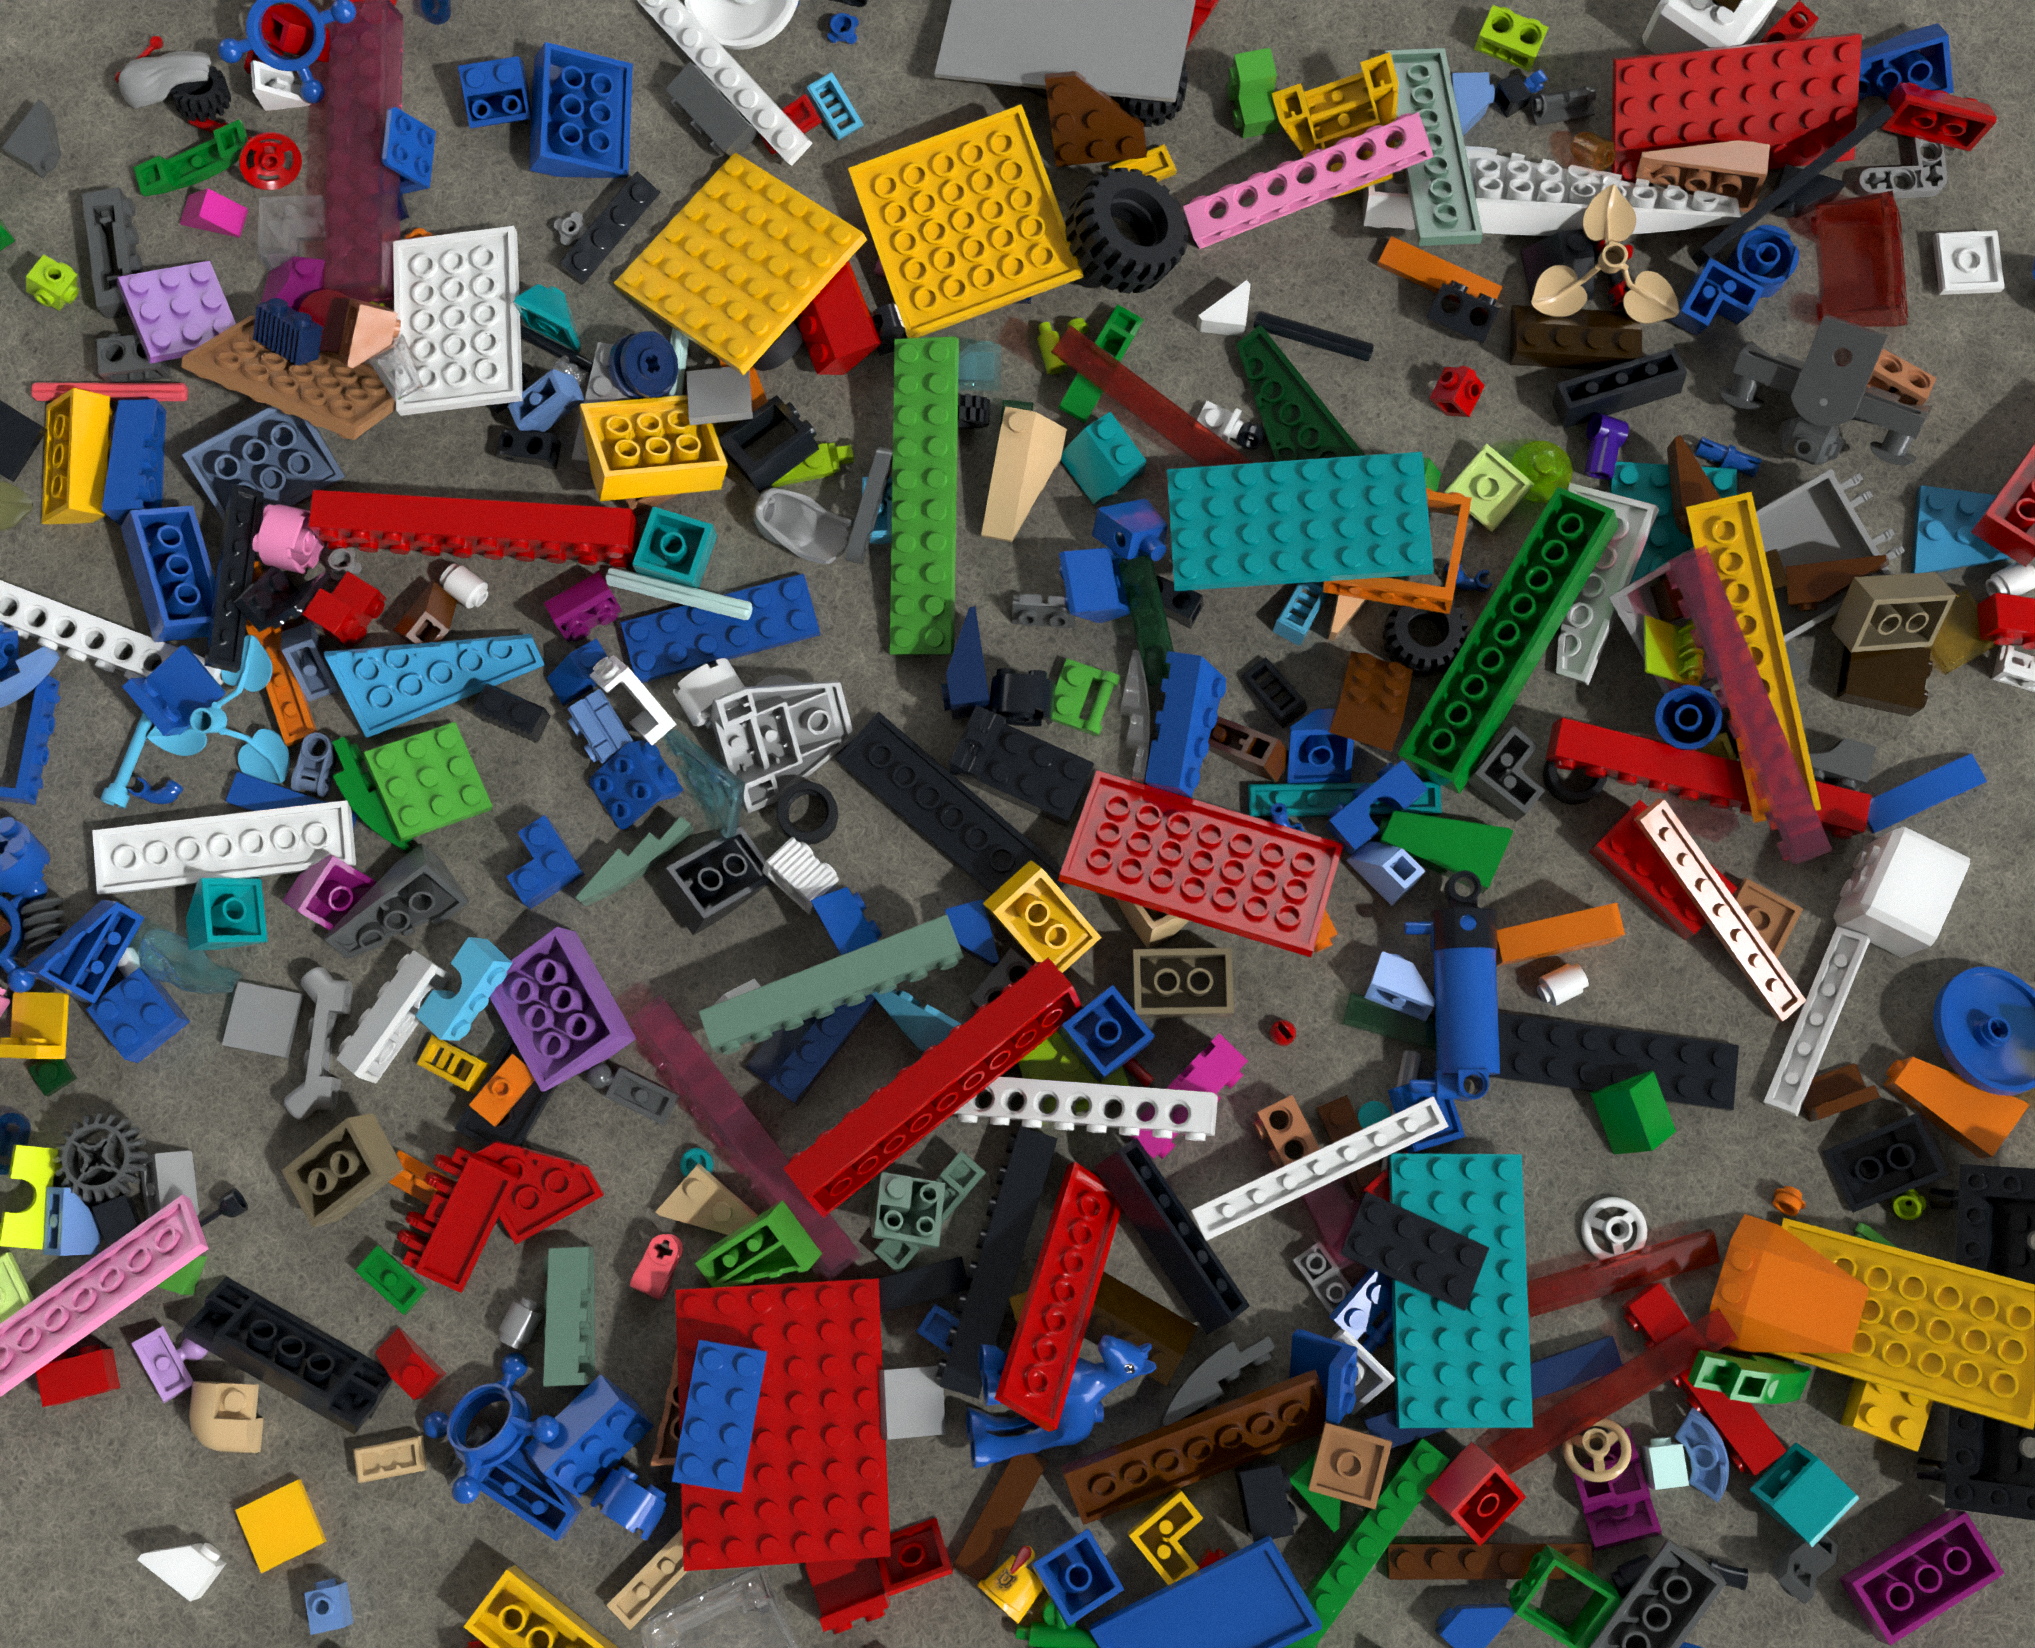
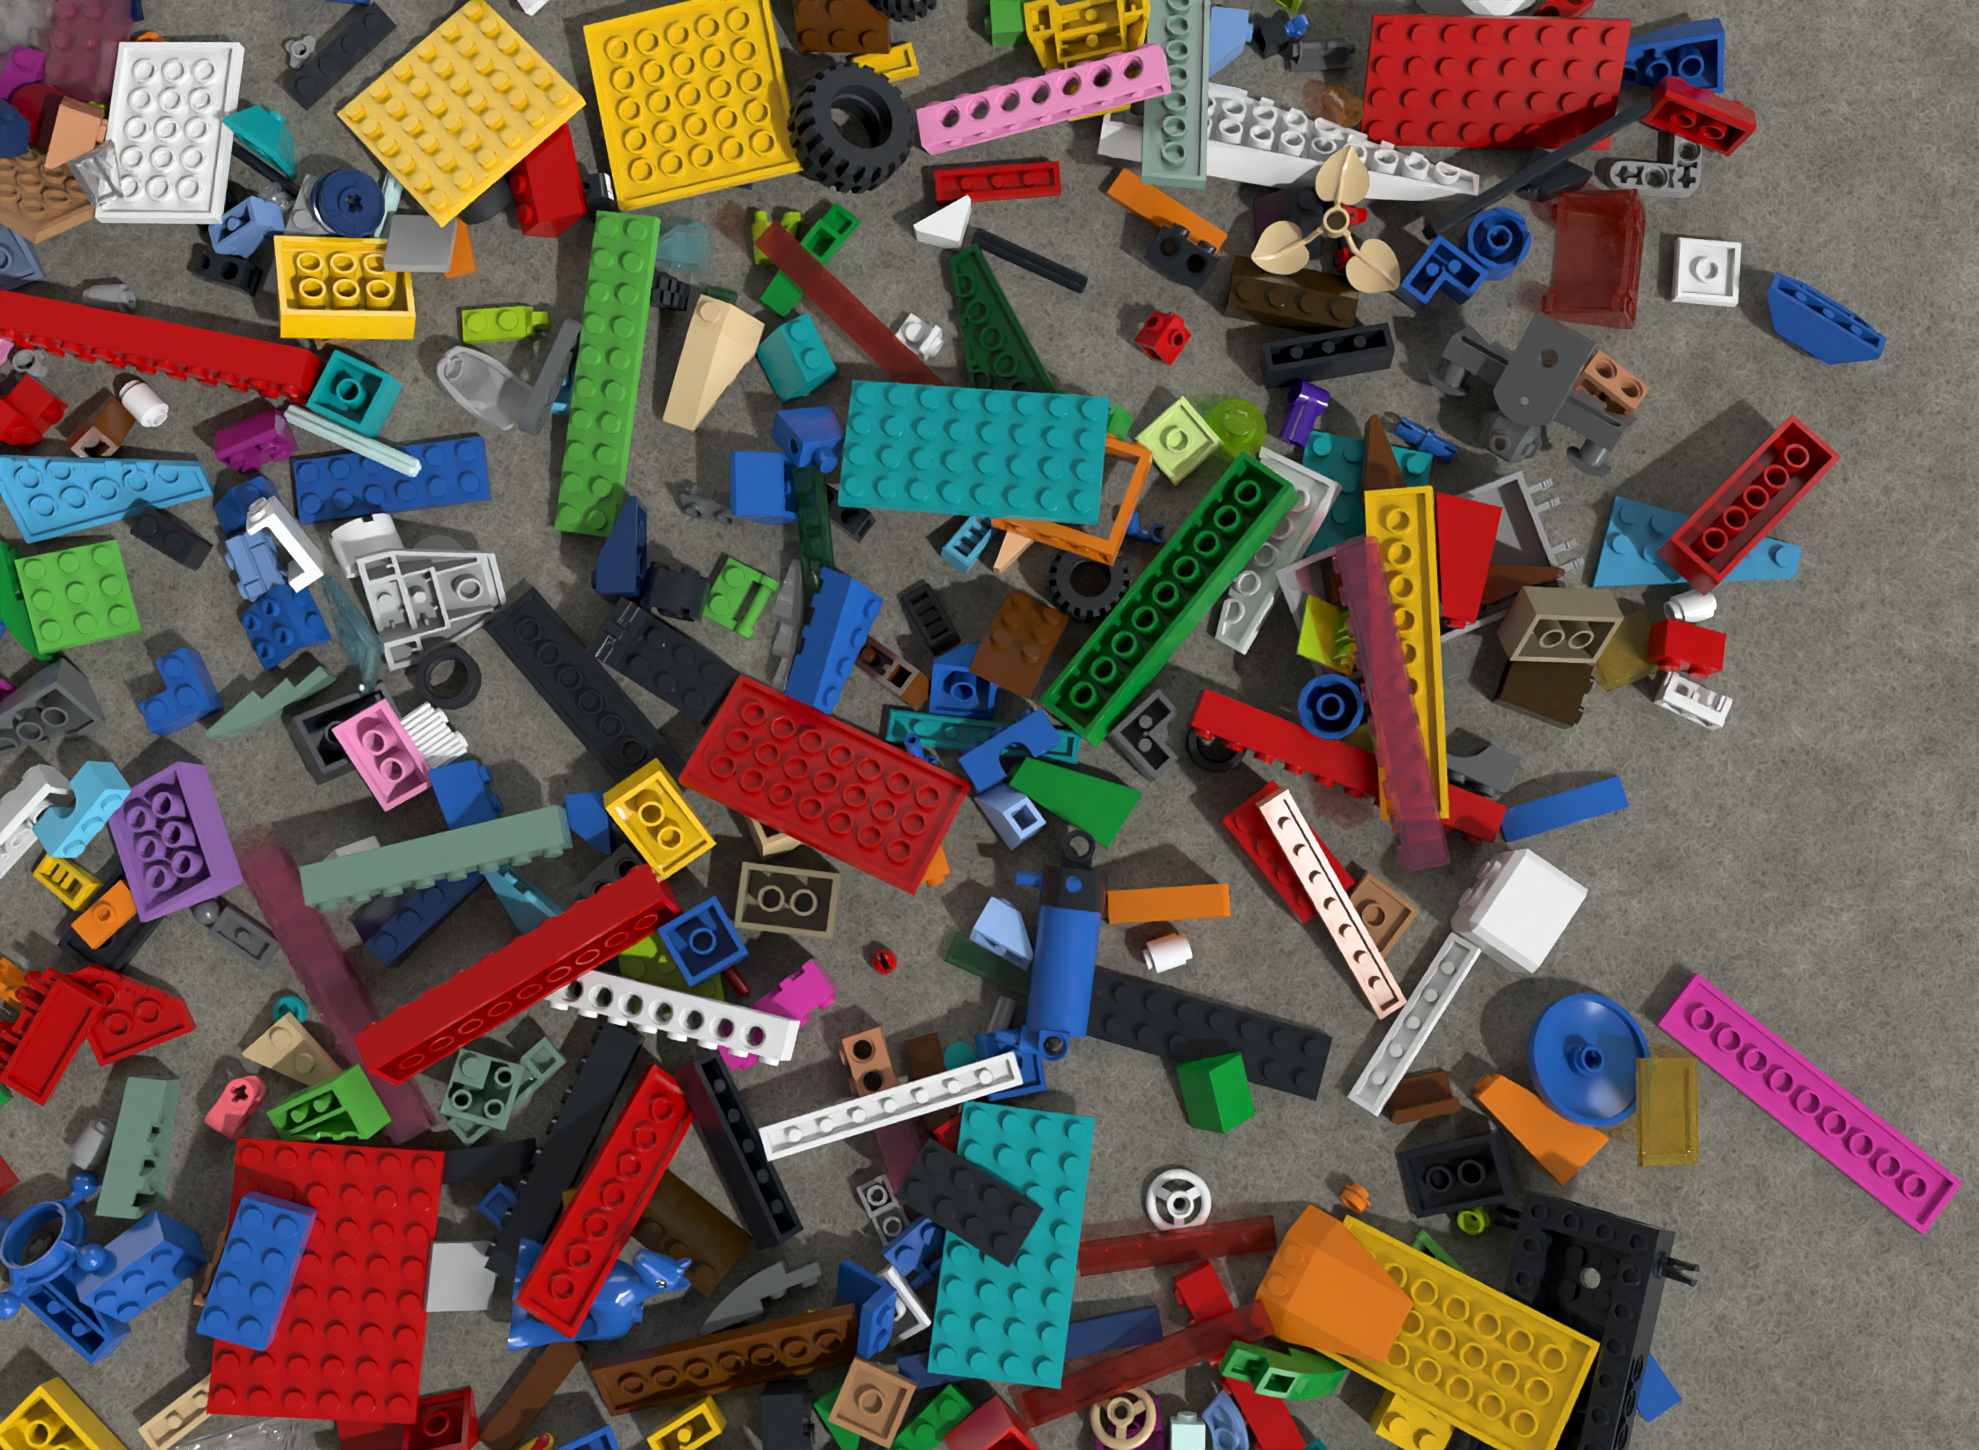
camera: 10 degrees right, 5 degrees up
blue brick [590,1465,670,1541] -> none
black window [718,395,819,493] -> none
black hinge [1237,422,1263,449] -> none
nougat wedge [1636,140,1770,212] -> none
none -> light grey brick [82,284,136,315]
none -> bright pink slope [331,698,433,812]
none -> red plate [934,161,1061,205]
none -> red slope [1433,492,1503,629]

